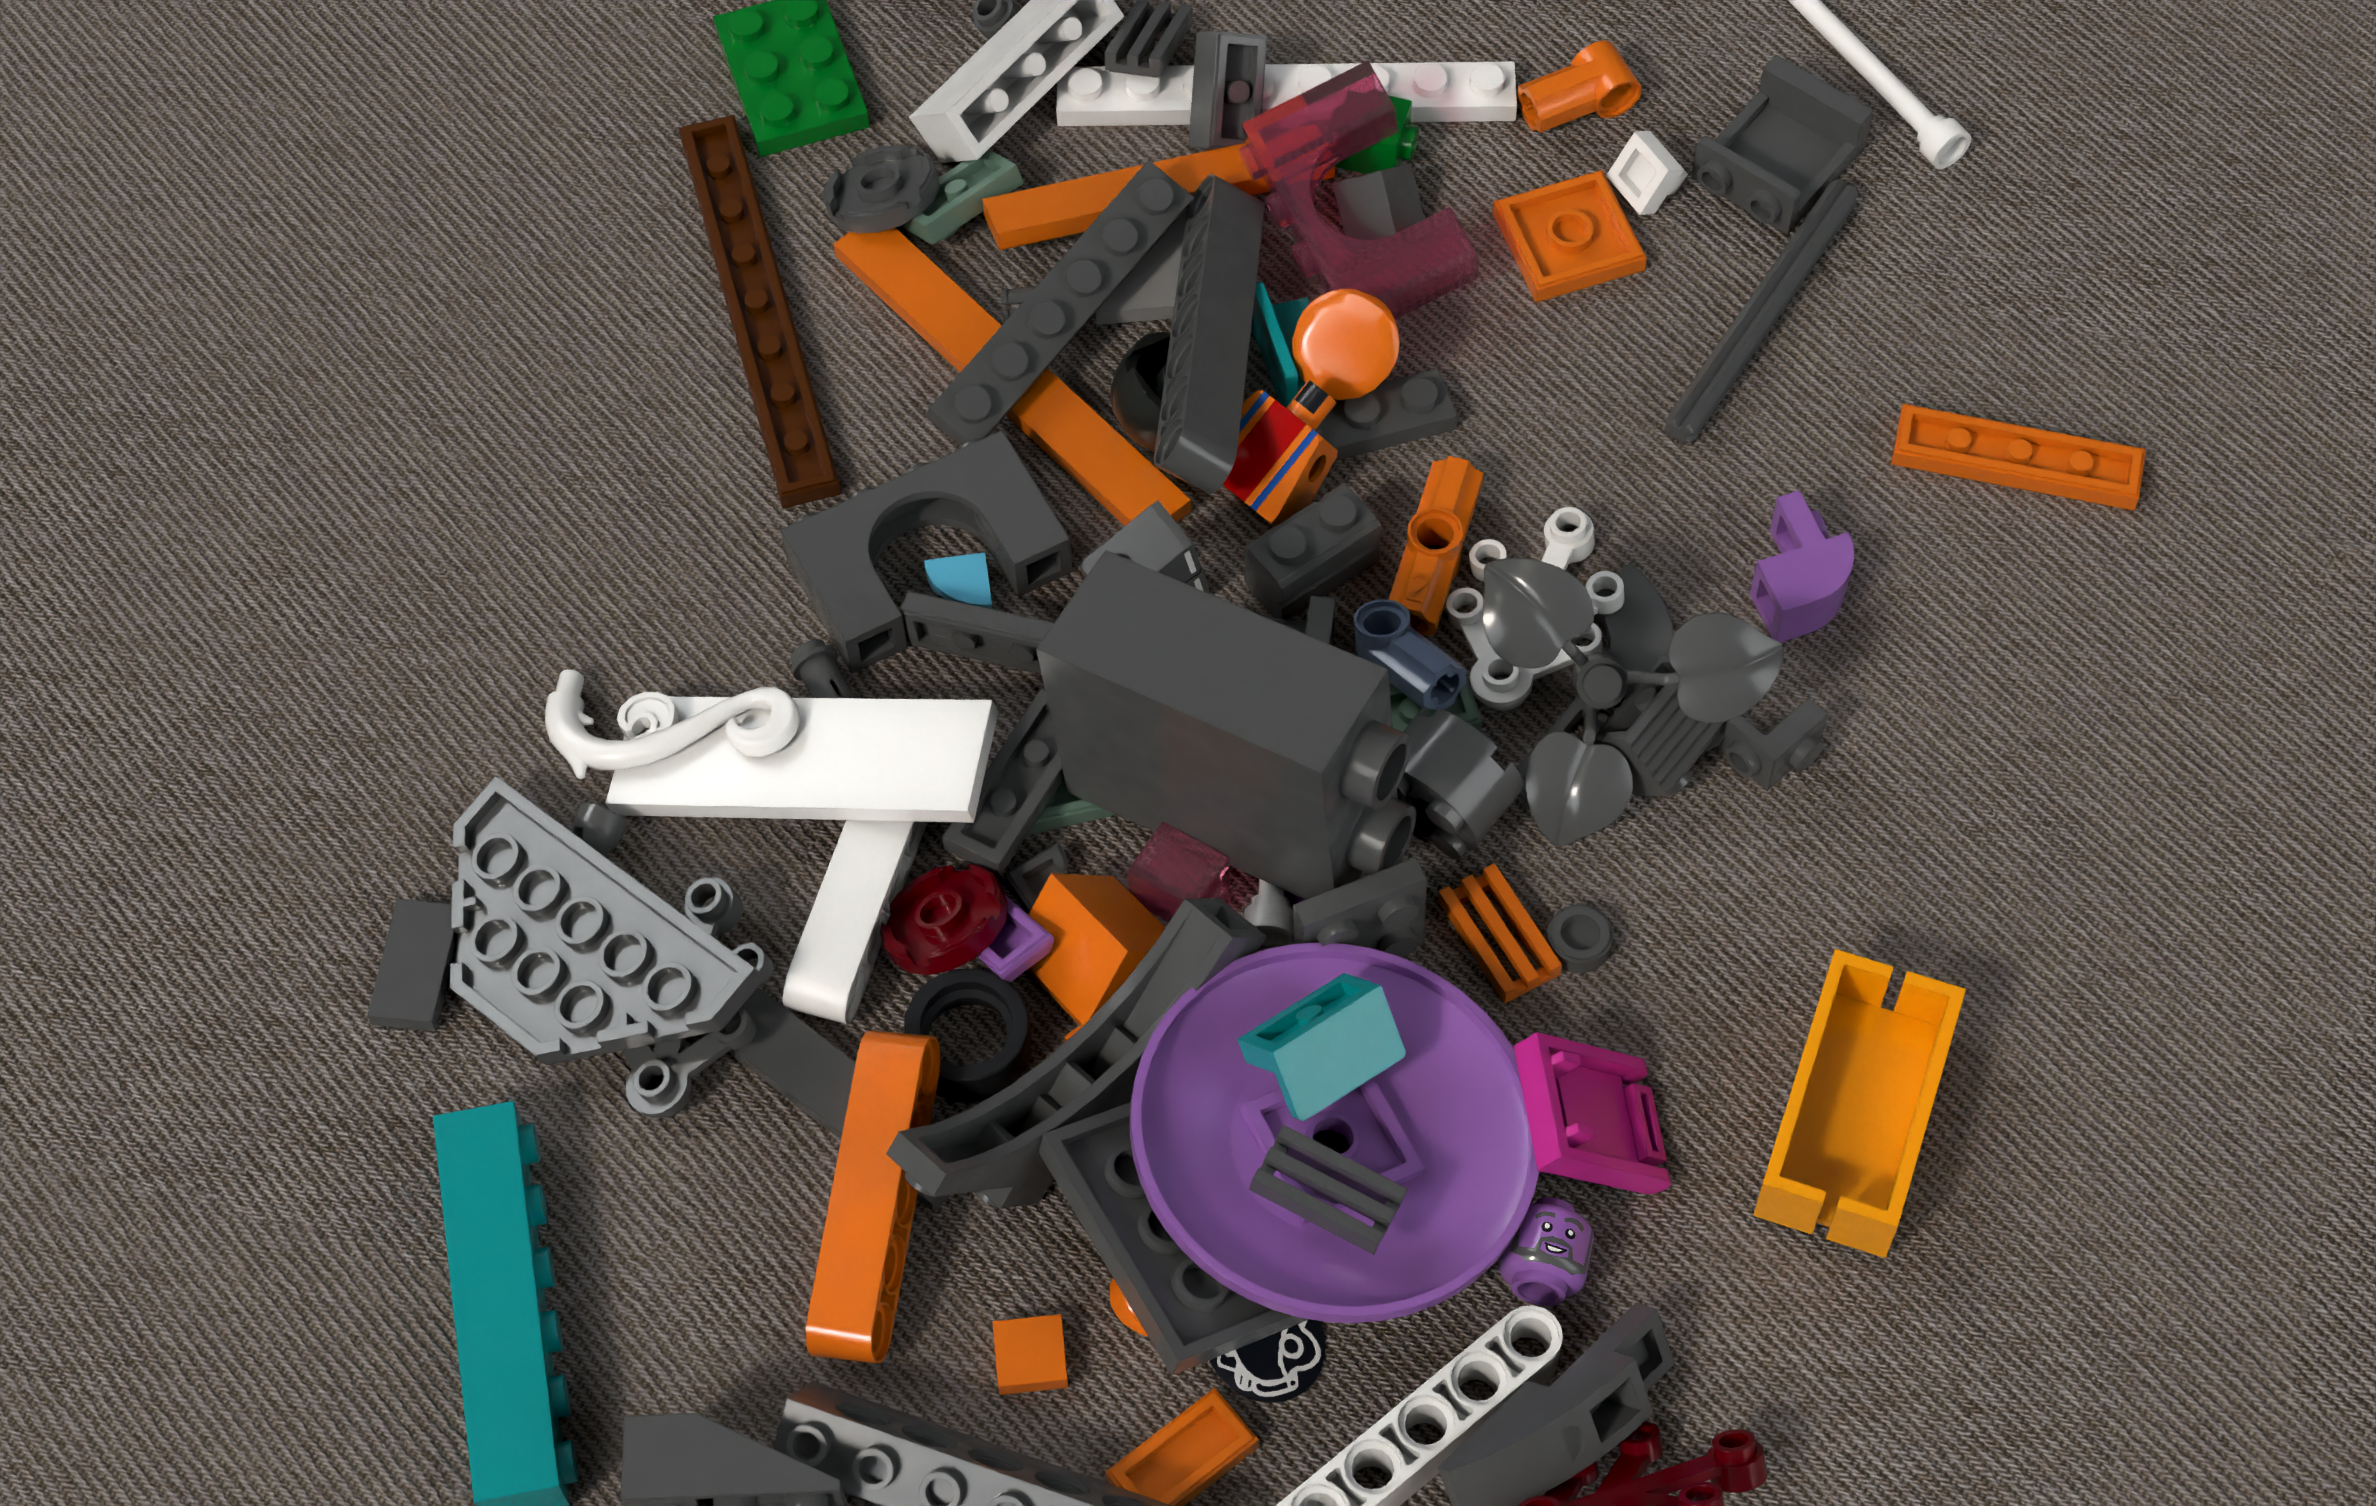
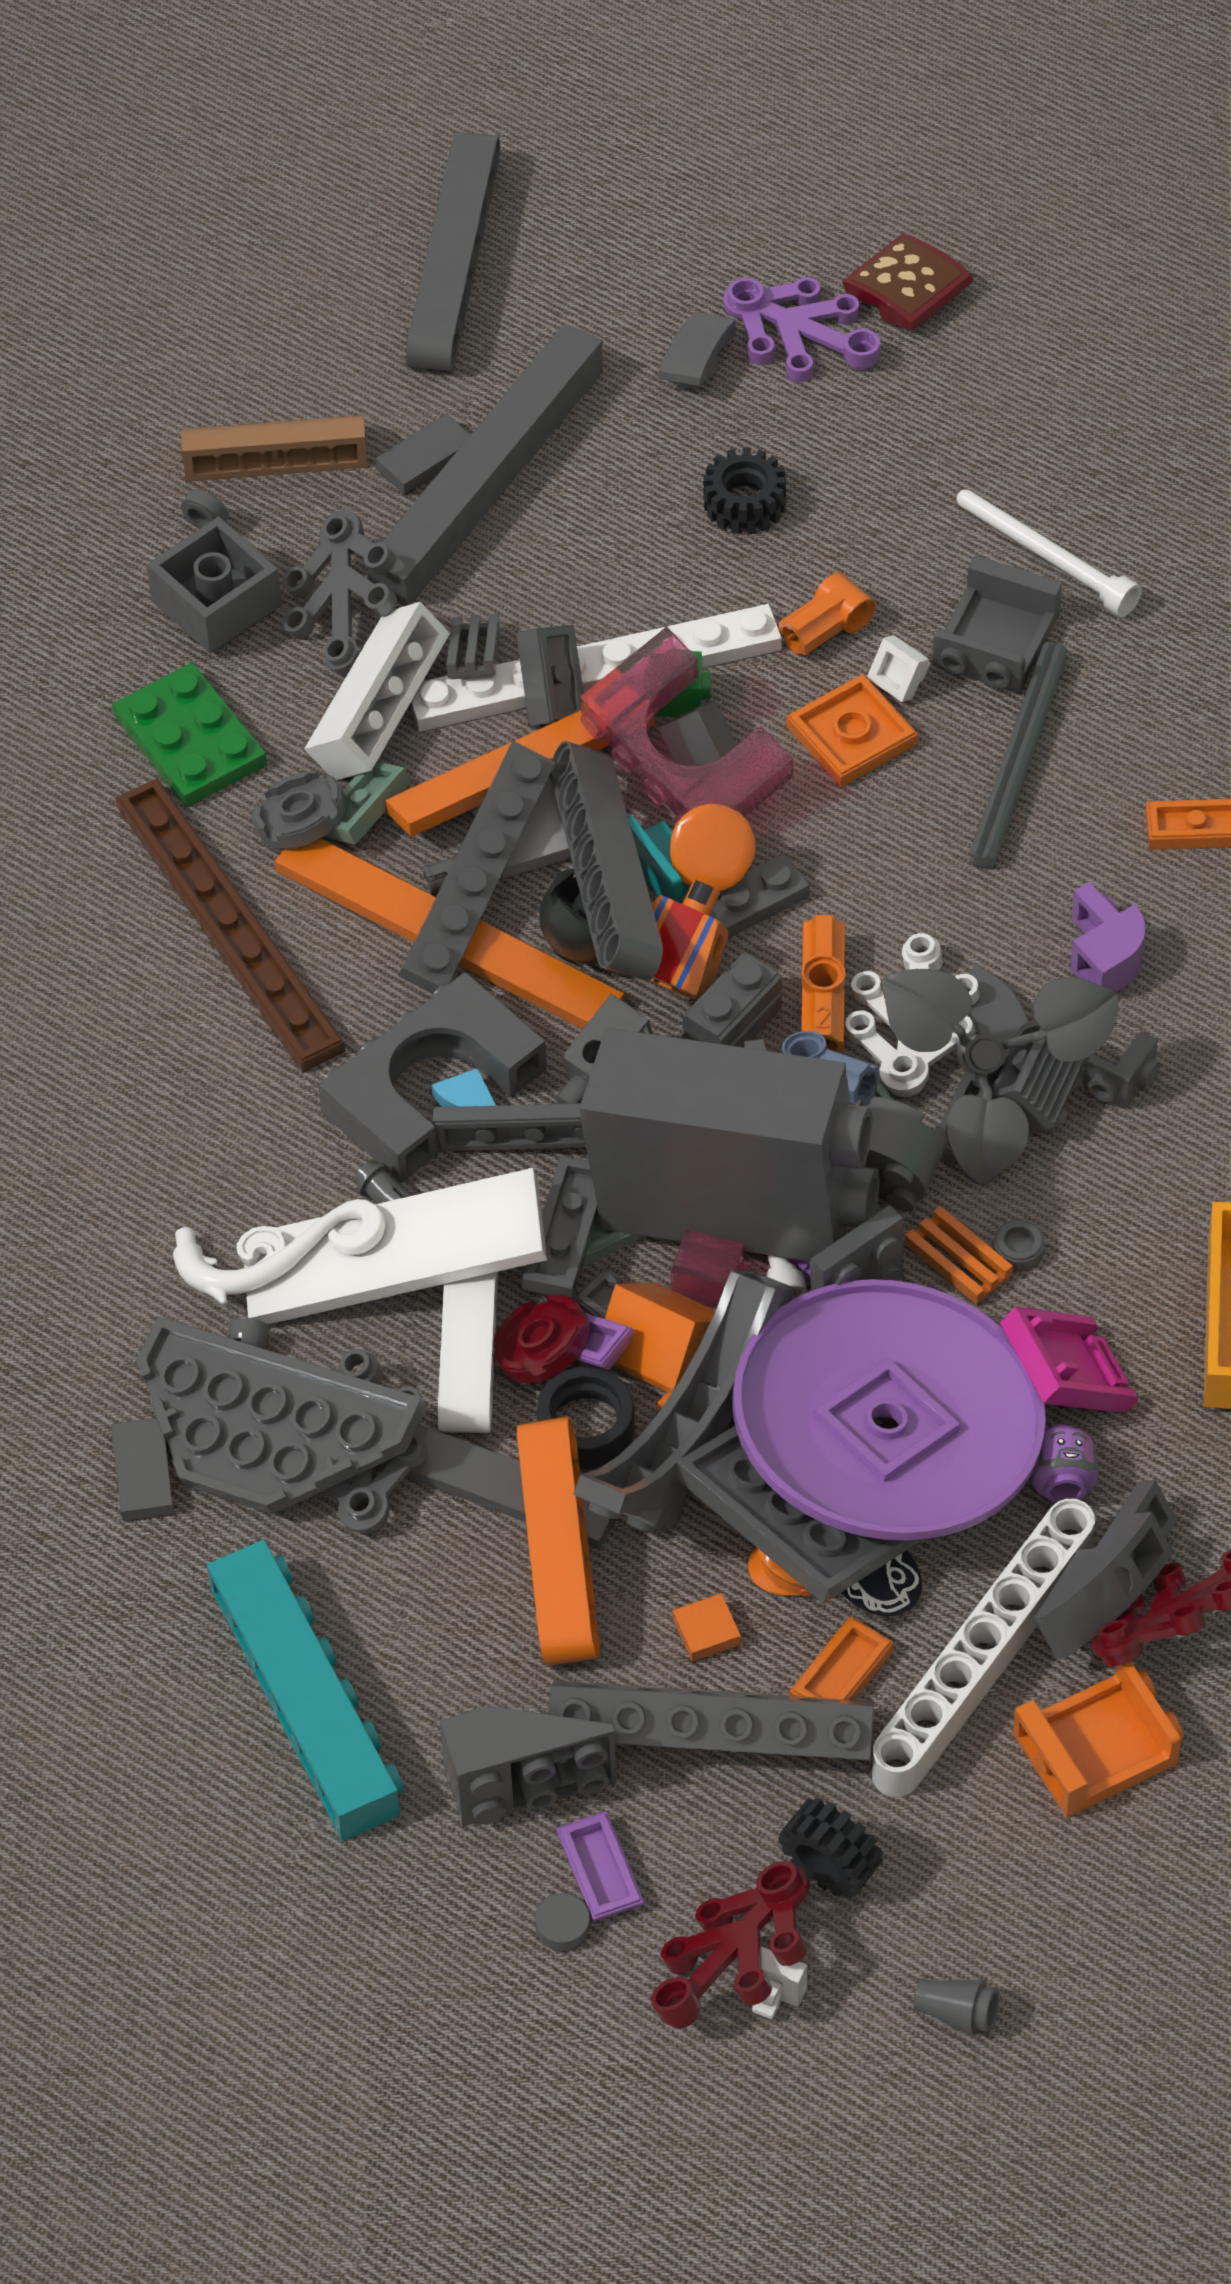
camera: 15 degrees left, 5 degrees down
teal panel [1237,973,1406,1121] -> none
dark grey tile [1249,1124,1408,1255] -> none

